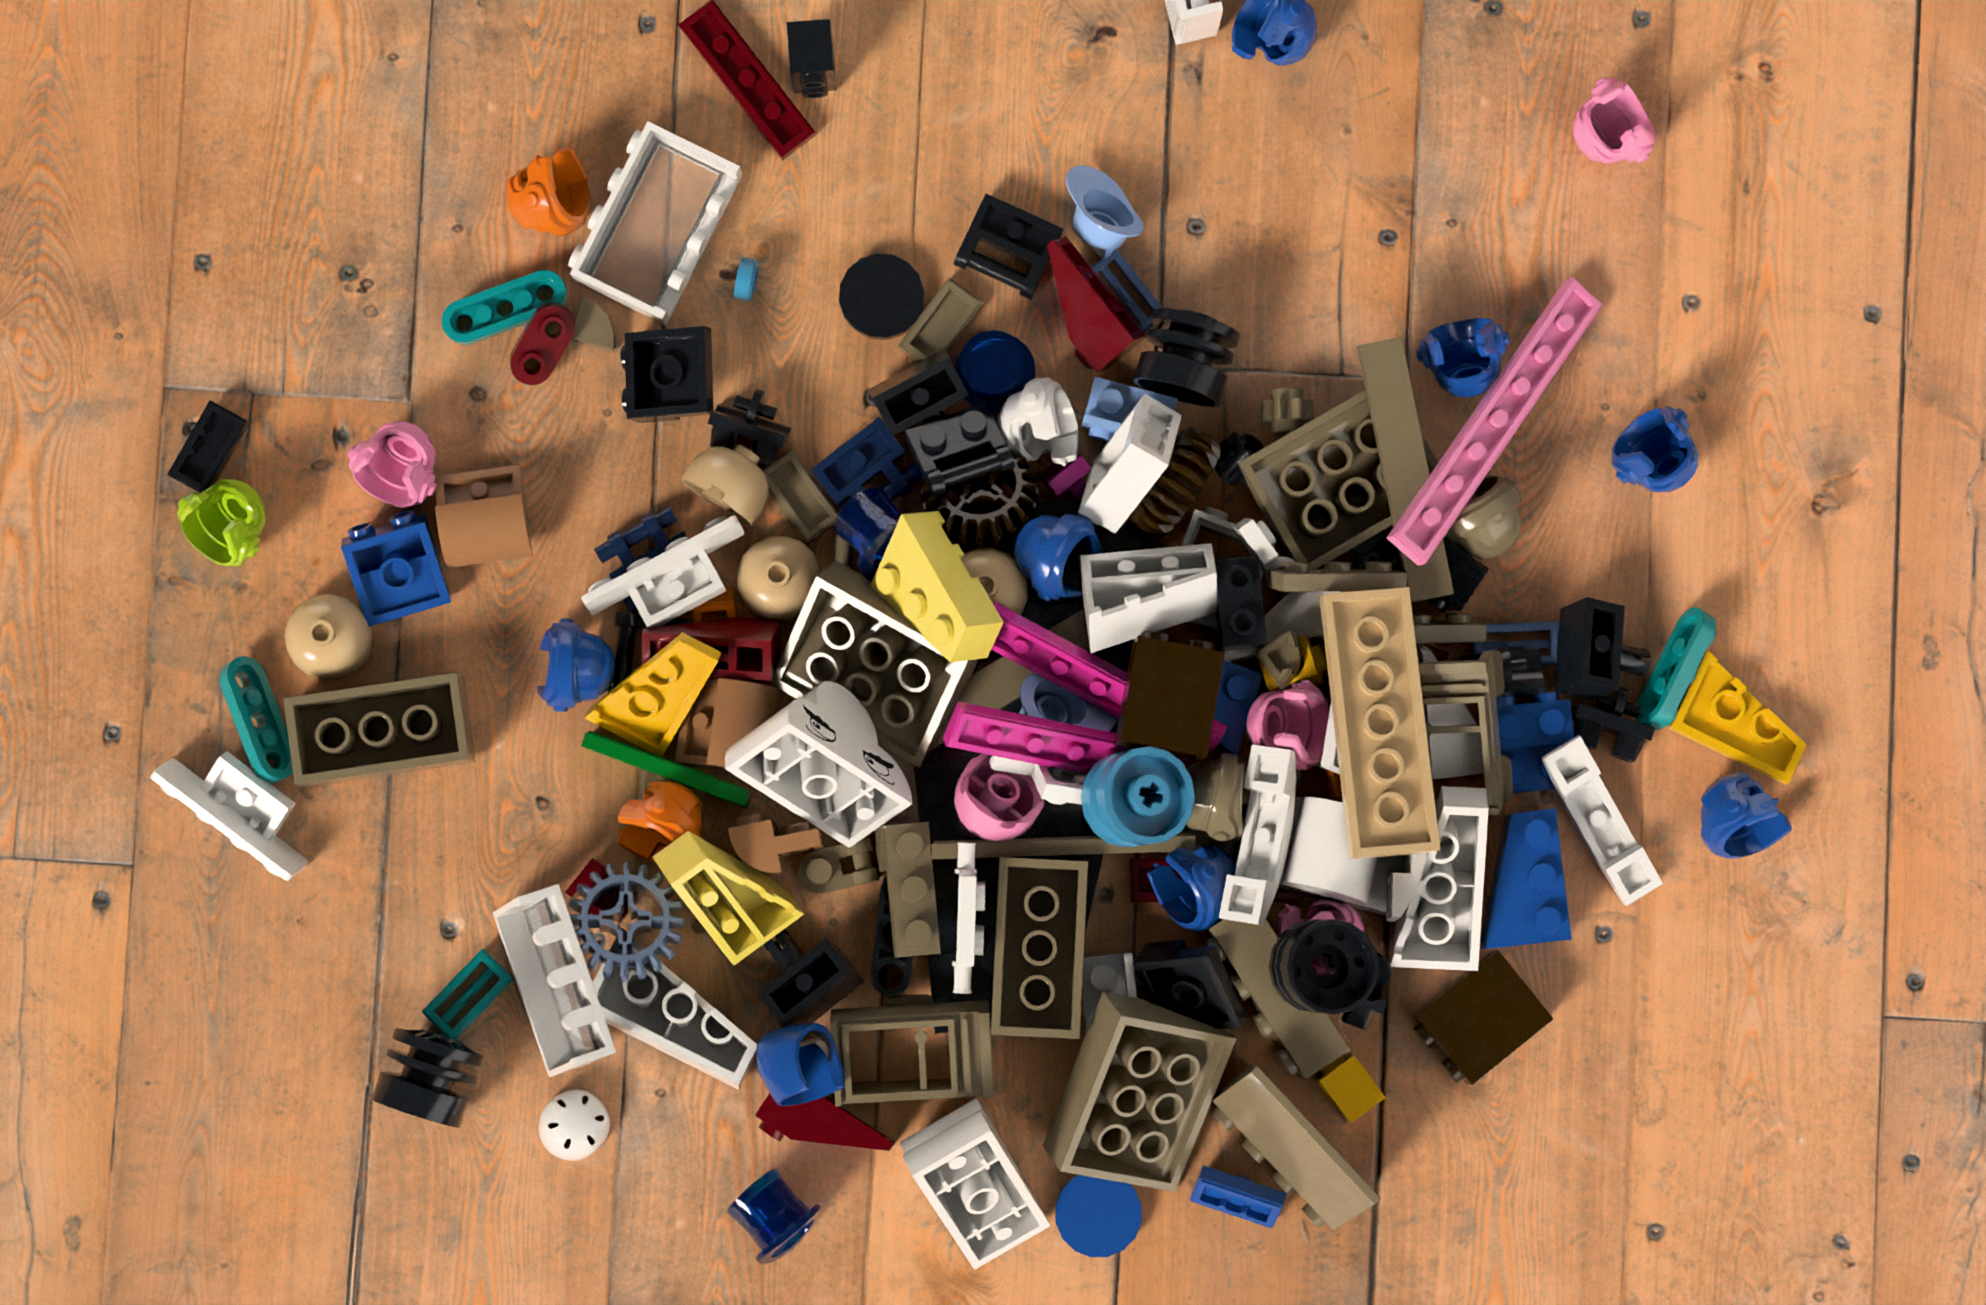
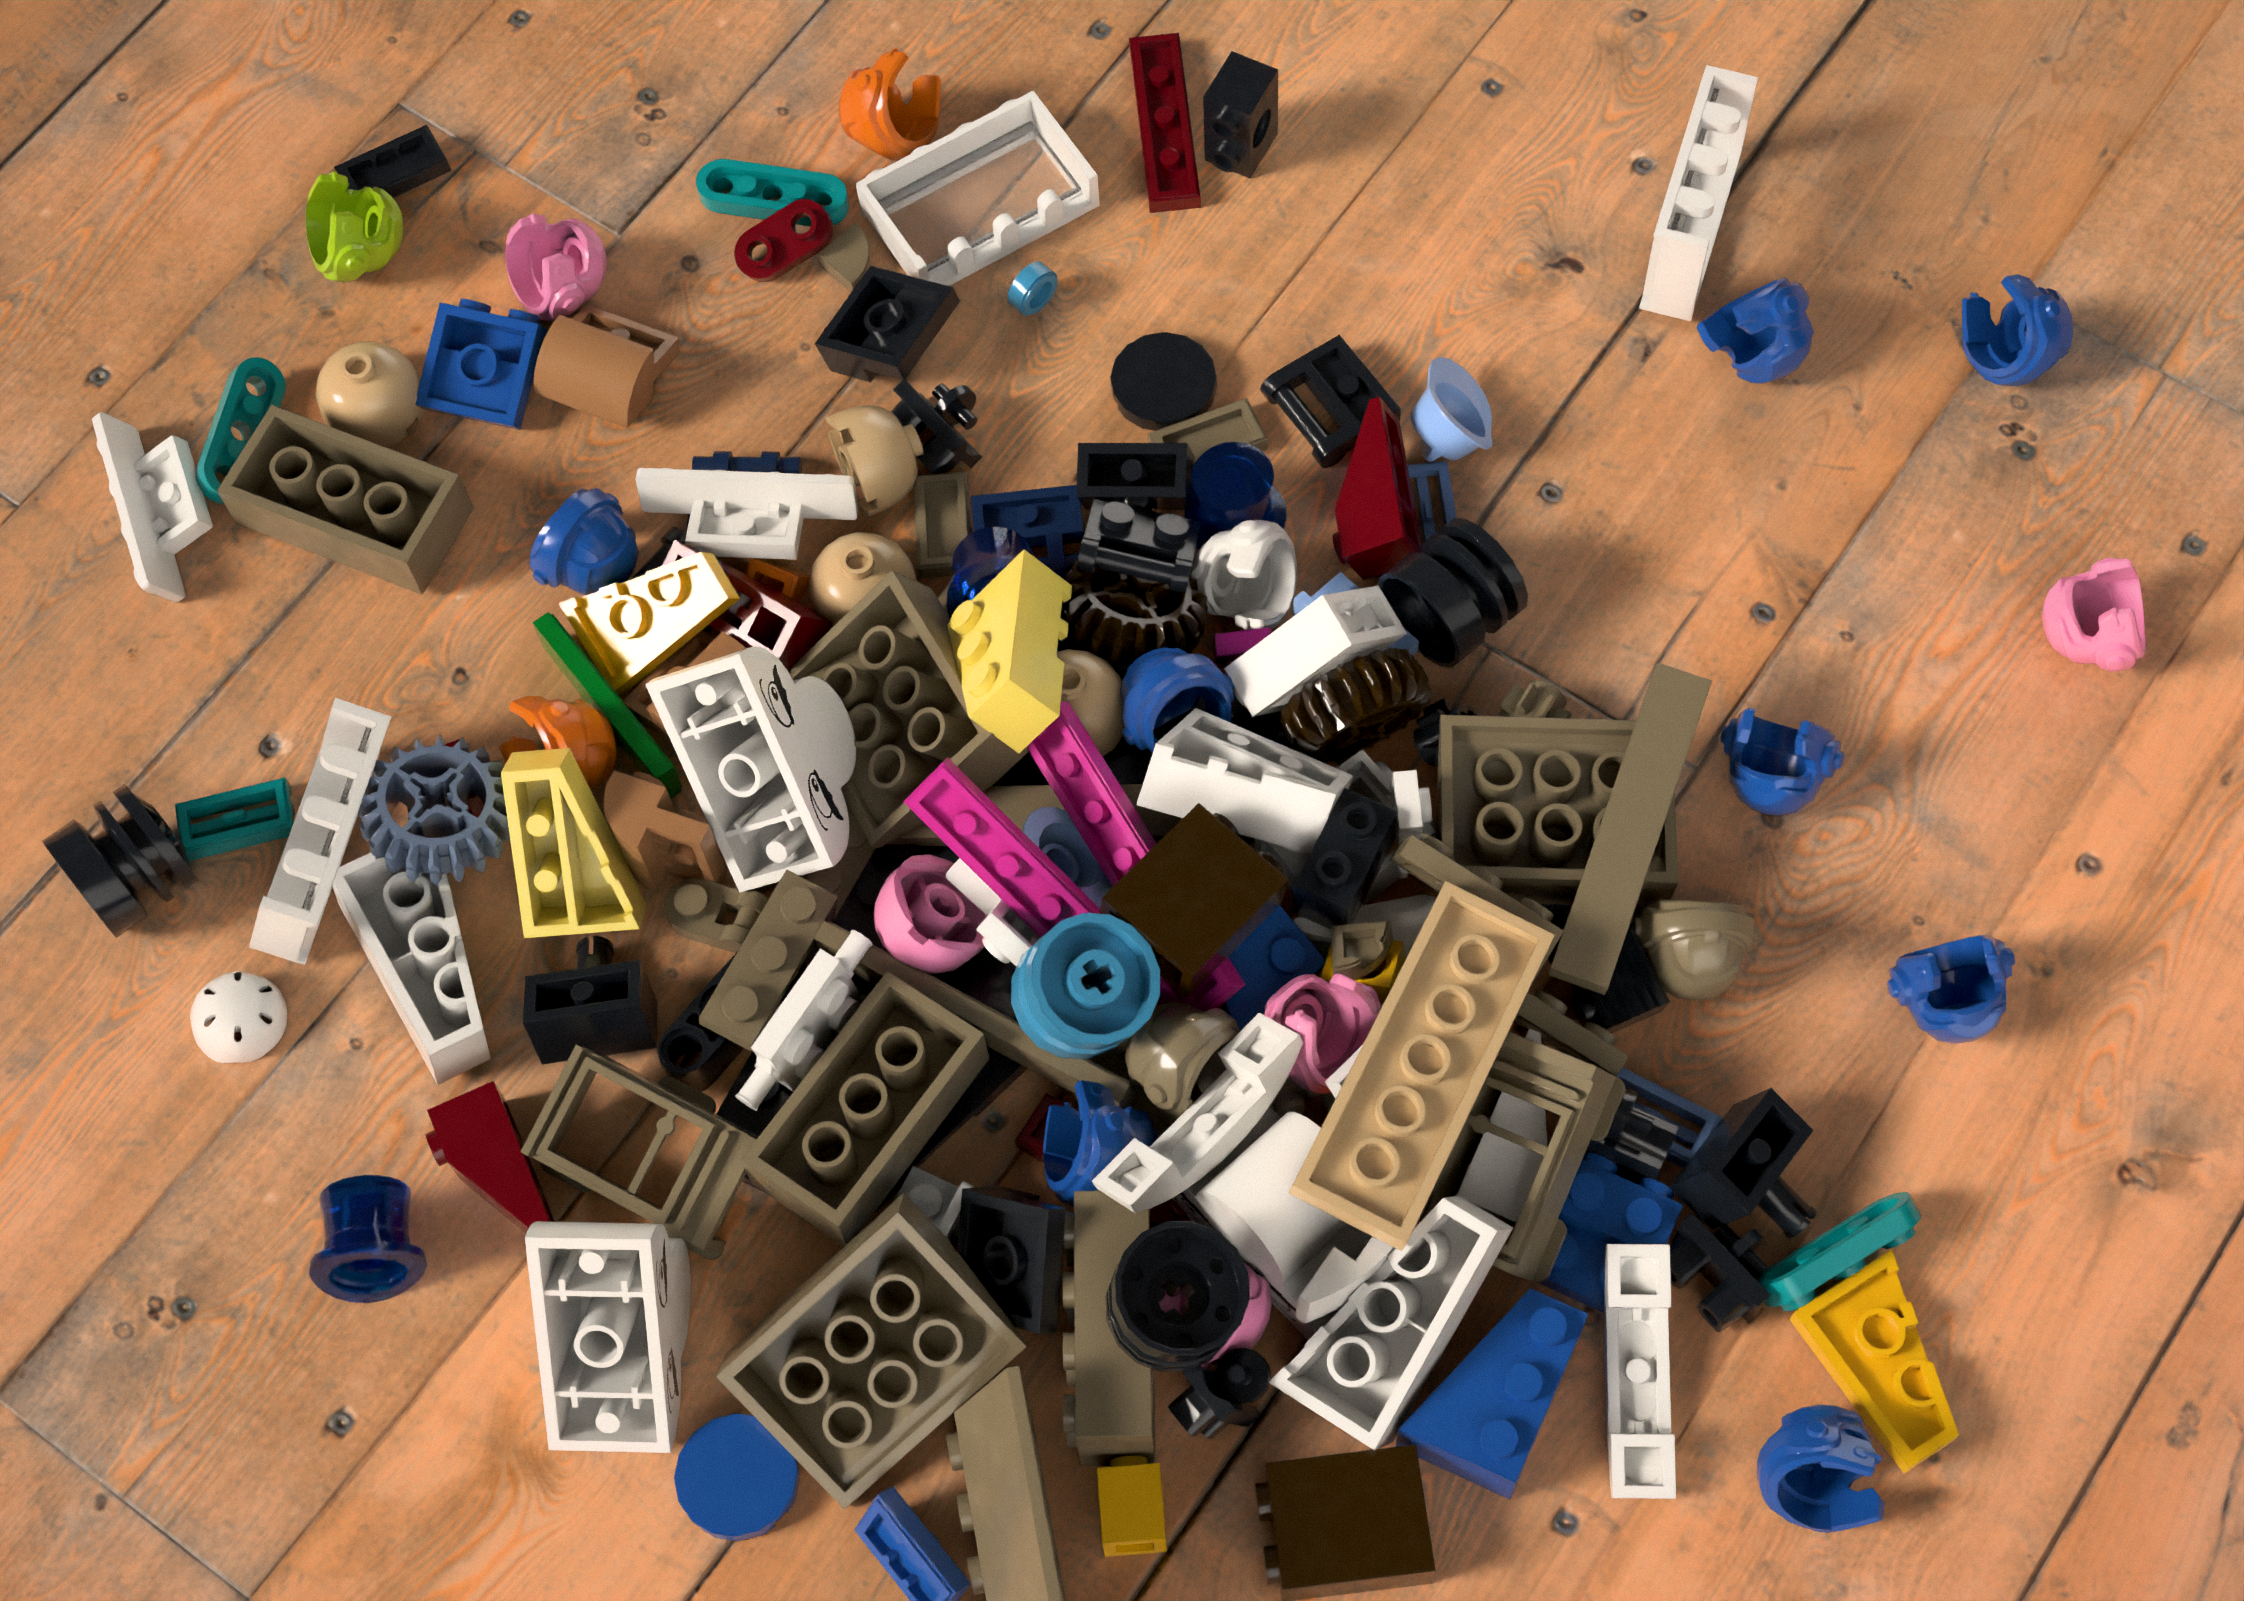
camera: 40 degrees right, 20 degrees down
blue piece [756,1023,845,1106] -> none
bright pink tile [1387,277,1603,566] -> none

